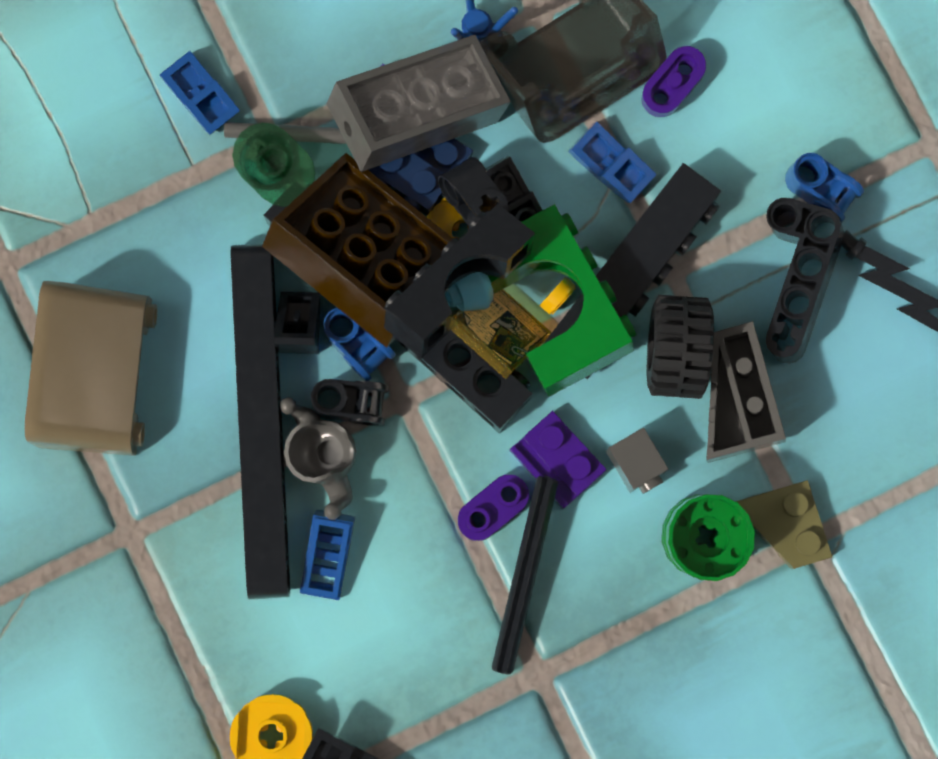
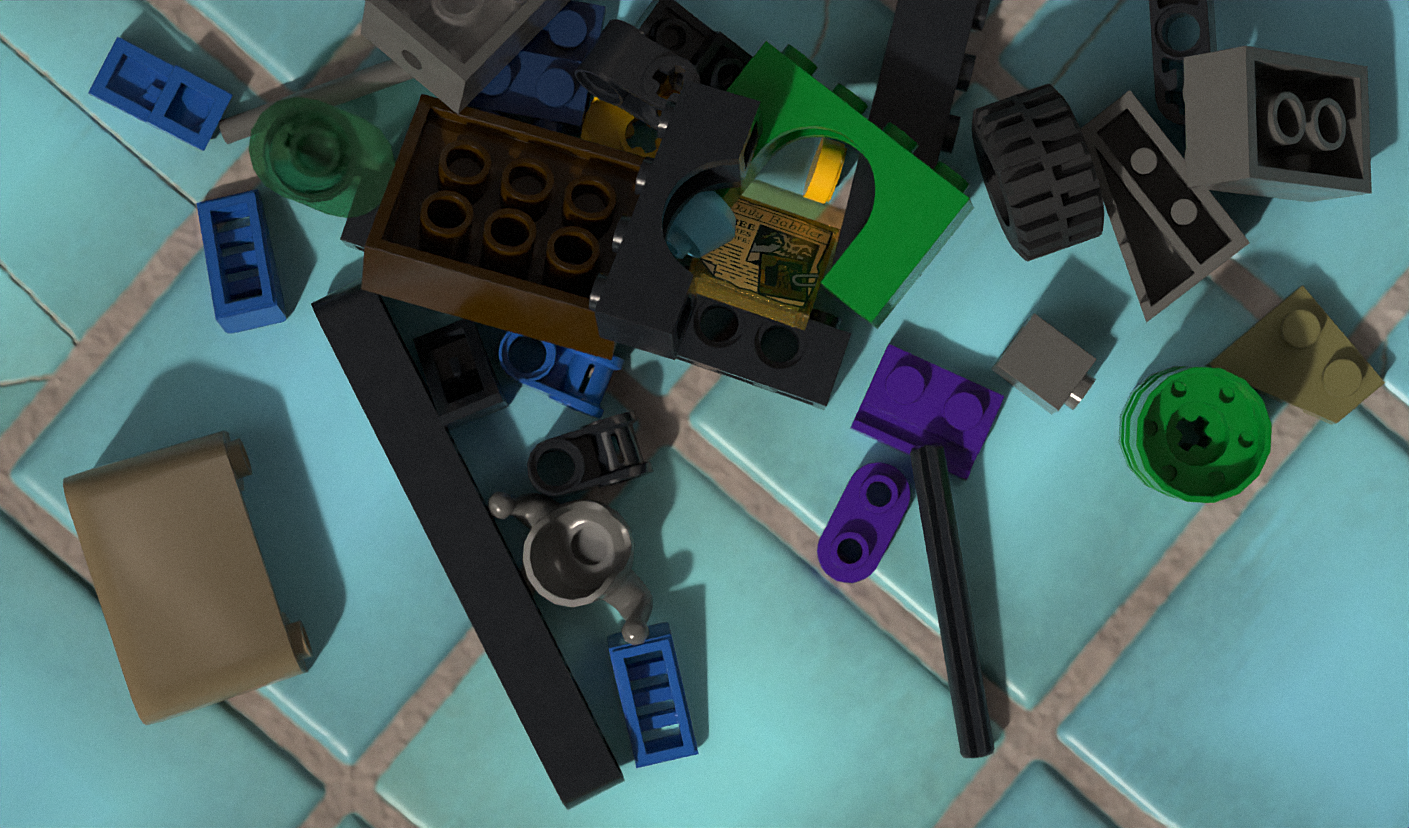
camera: 20 degrees left, 5 degrees up
none -> blue slope [196,189,287,334]
none -> dark grey brick [1183,46,1372,202]

